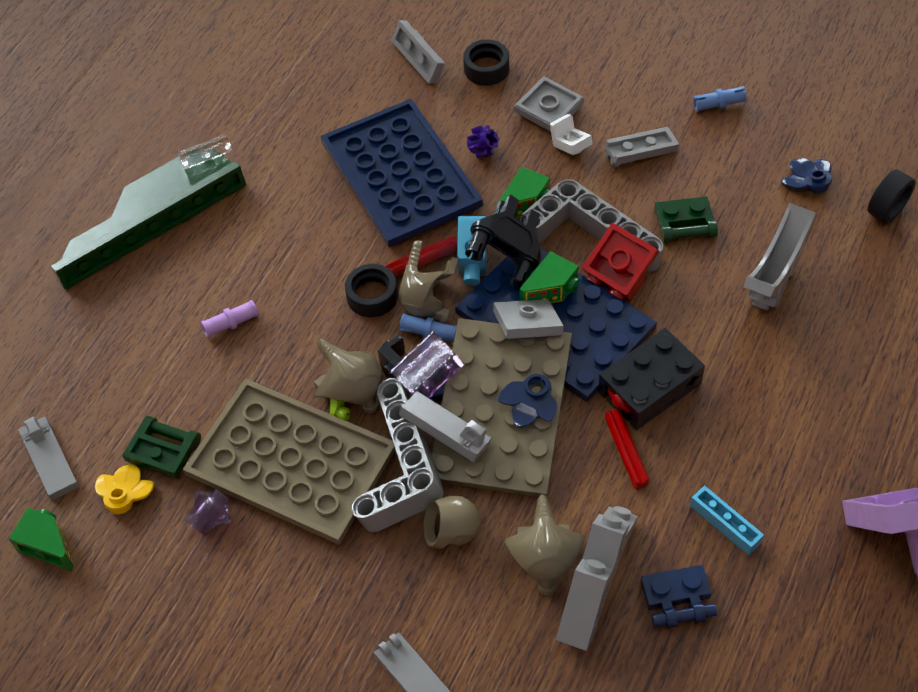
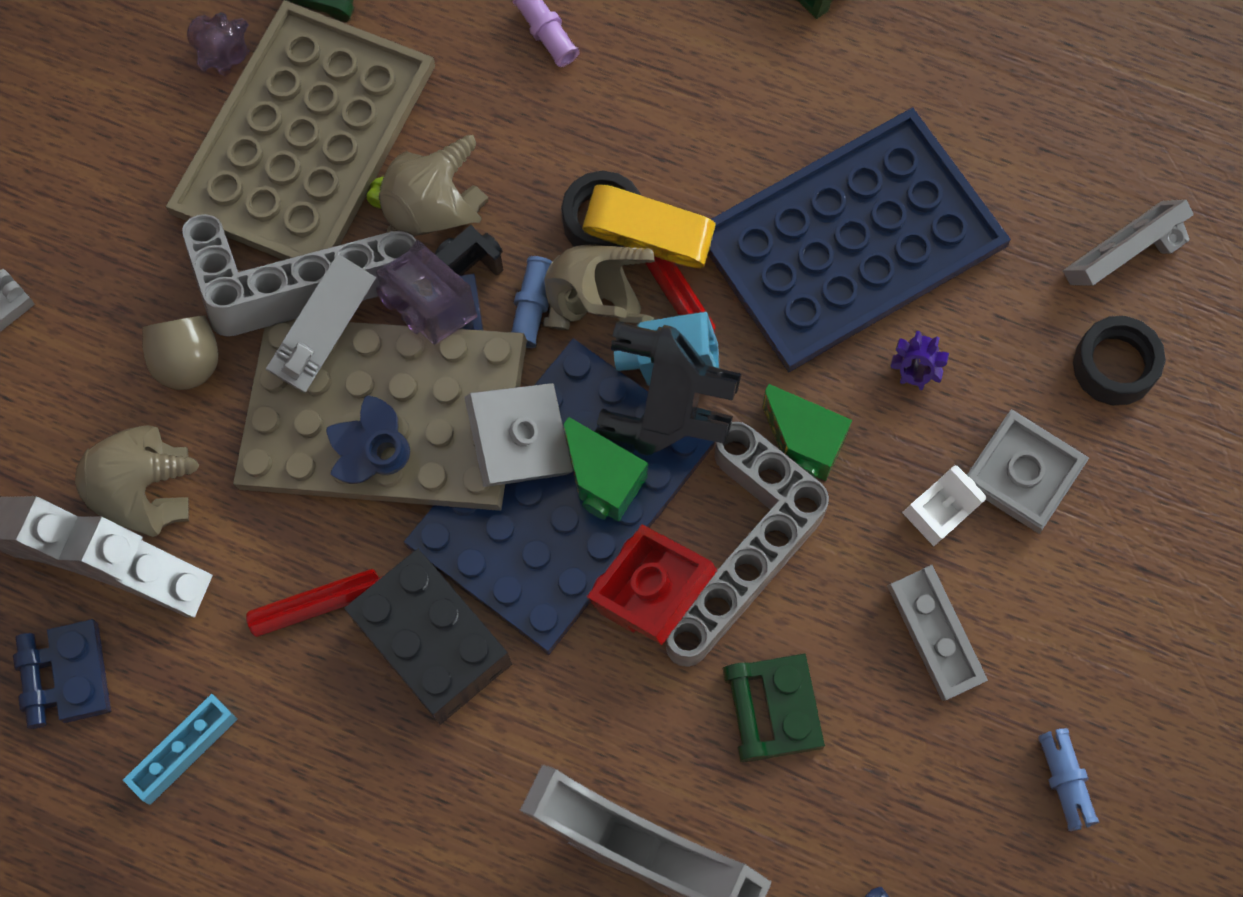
camera: 85 degrees right, 15 degrees up
none -> yellow beam [582,185,716,268]

